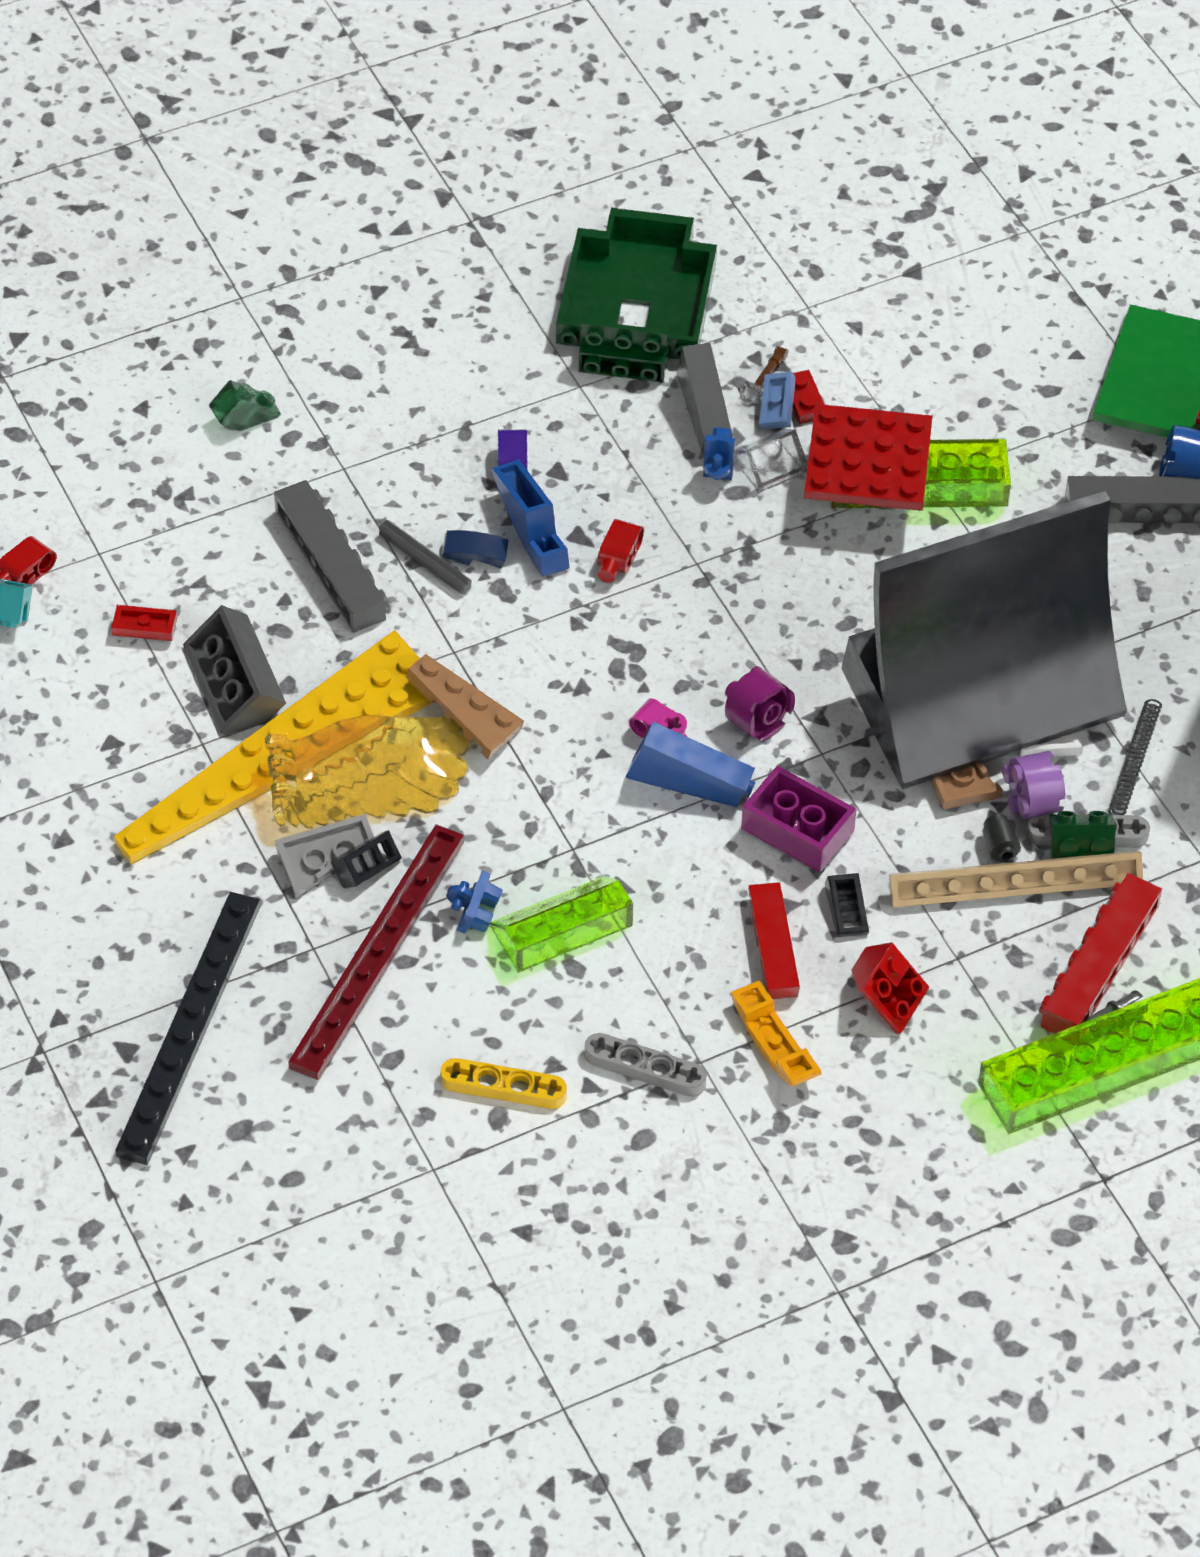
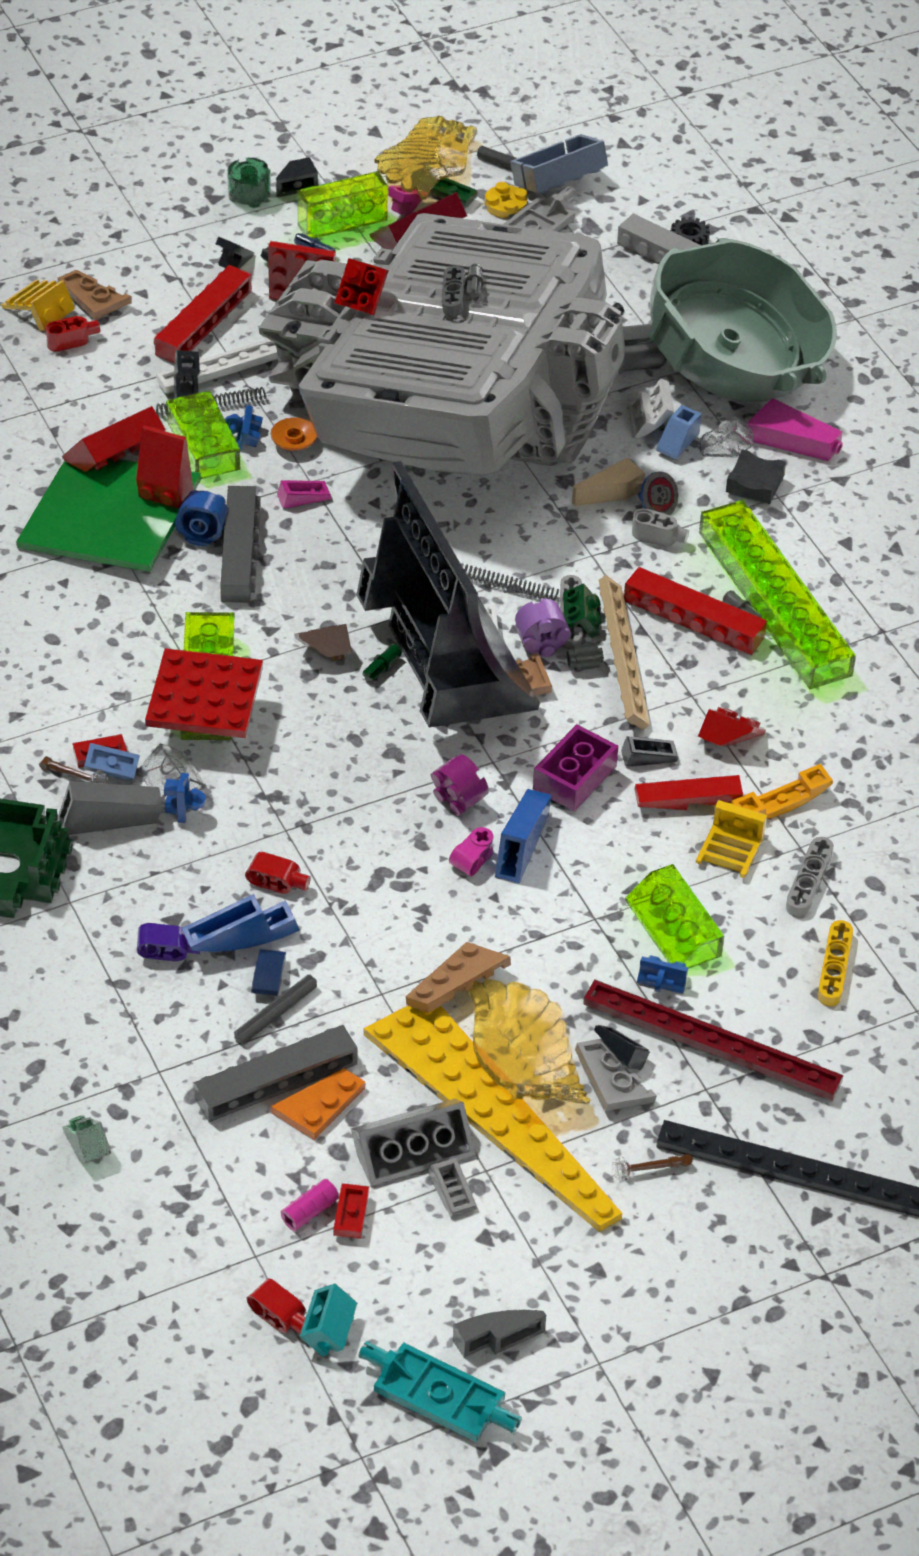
camera: 90 degrees left, 5 degrees down
none -> orange wing [271,1068,366,1140]
none -> dark pink axle [280,1178,339,1231]
none -> light grey slope [428,1157,477,1217]
none -> reddish brown piece [612,1154,693,1183]
none -> yellow plate [696,800,767,878]

